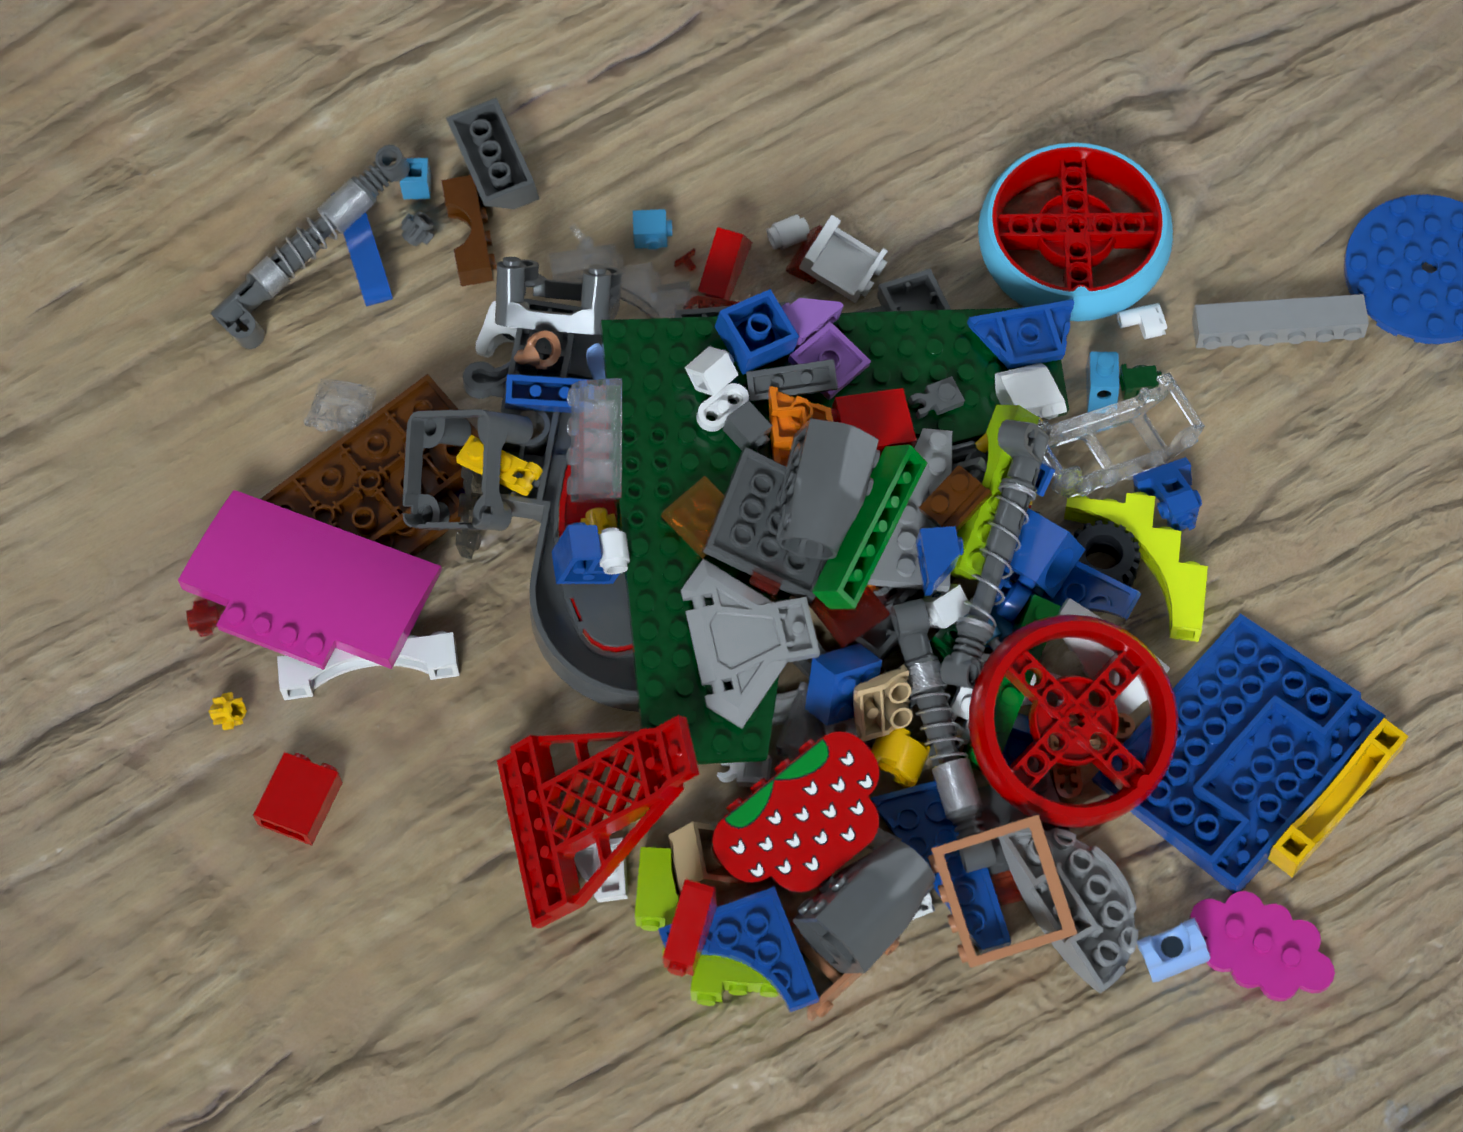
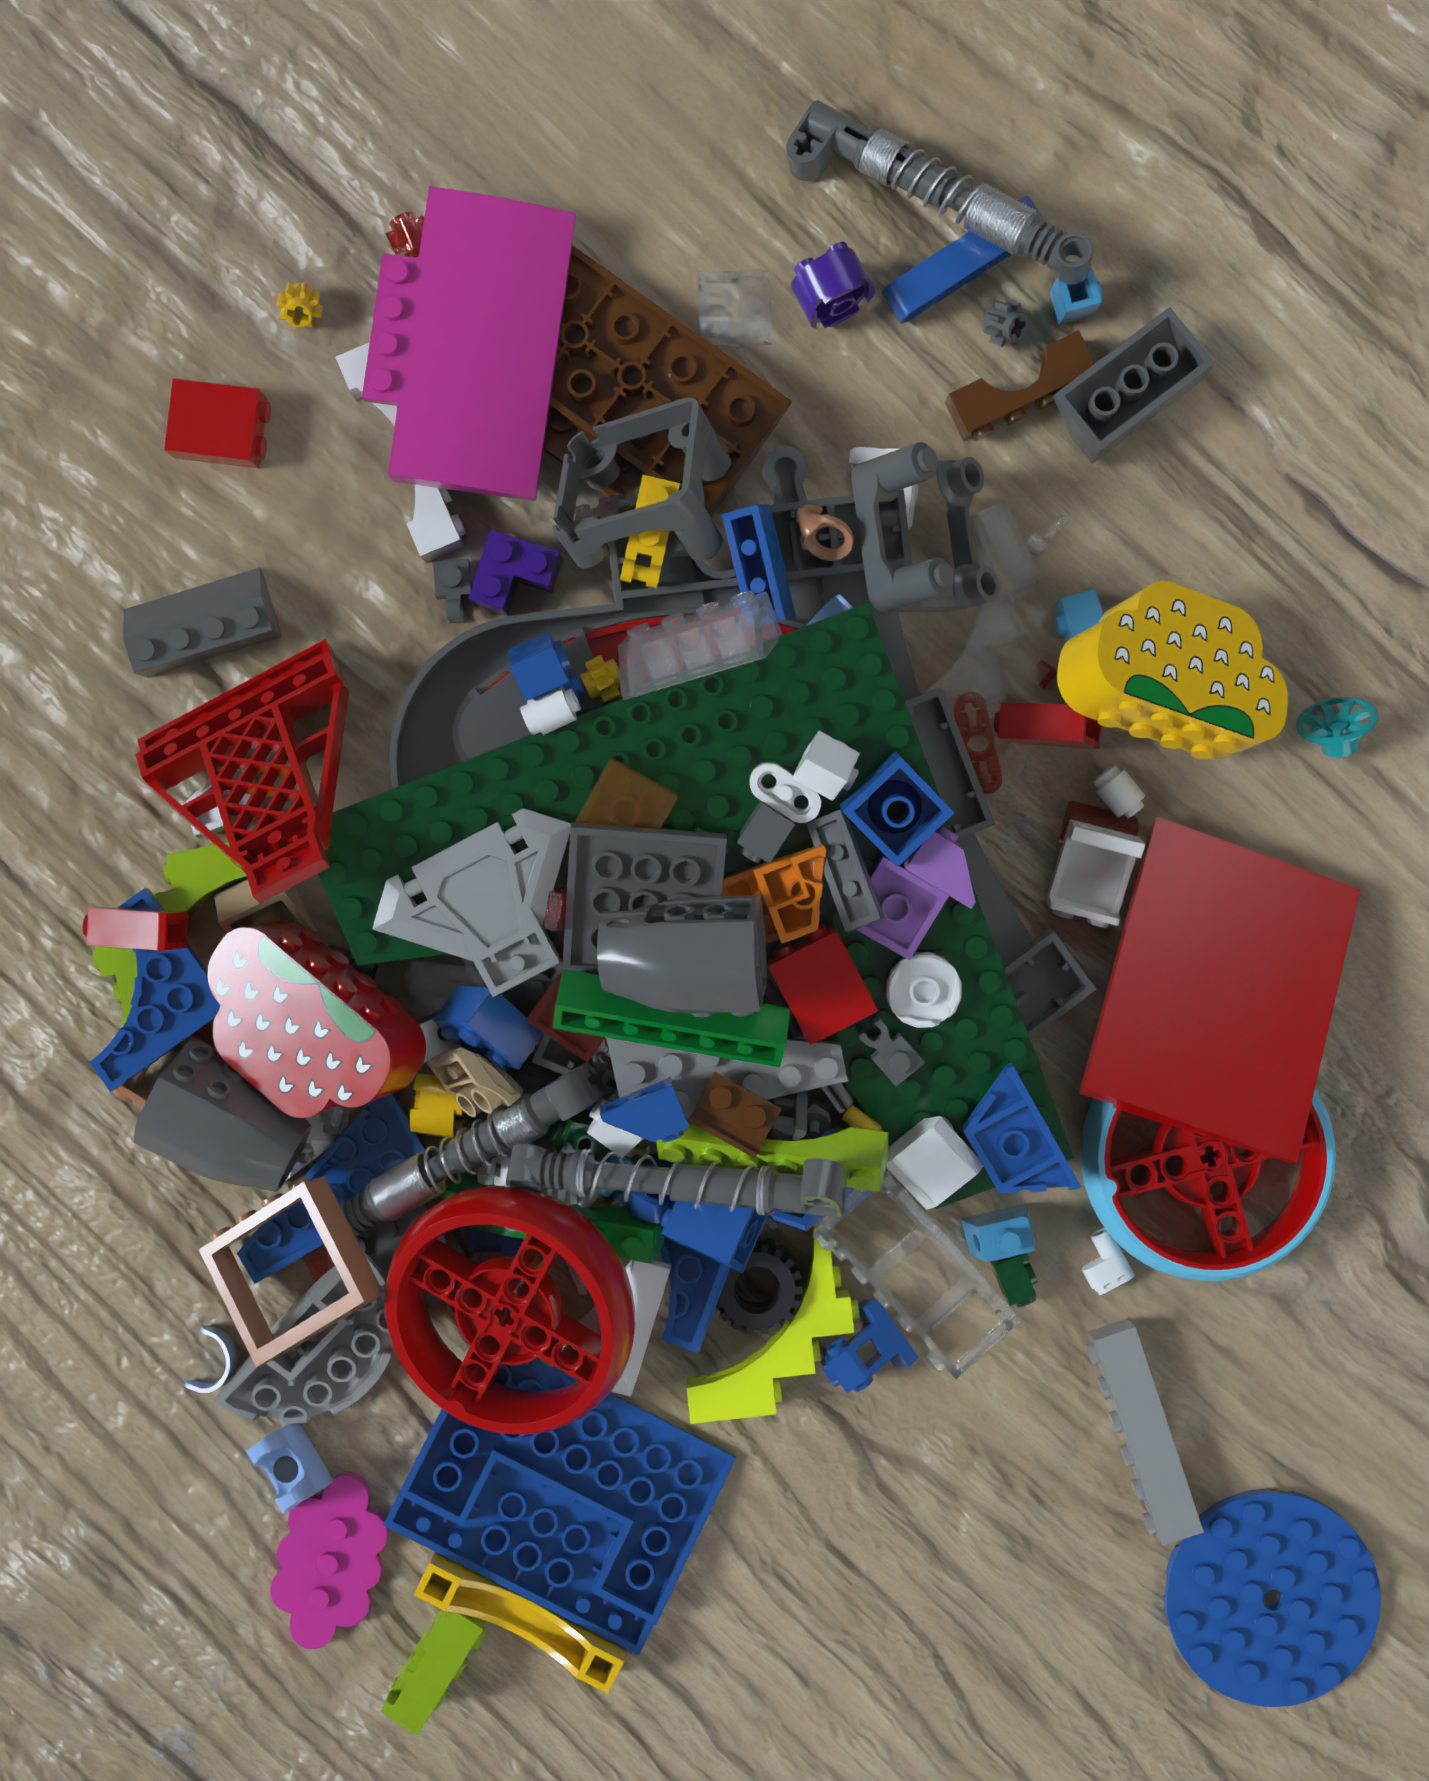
camera: 70 degrees right, 25 degrees up
none -> dark grey slope [123,567,282,678]
none -> light blue helmet [185,1325,238,1393]
none -> lime wedge [381,1609,487,1736]
none -> dark grey plate [433,559,472,624]
none -> dark purple brick [468,530,563,616]
none -> dark purple brick [791,241,875,329]
none -> white tile [886,952,962,1028]
none -> yellow brick [1057,581,1288,760]
none -> red slope [1079,816,1361,1164]
none -> teal wheel [1296,697,1379,758]

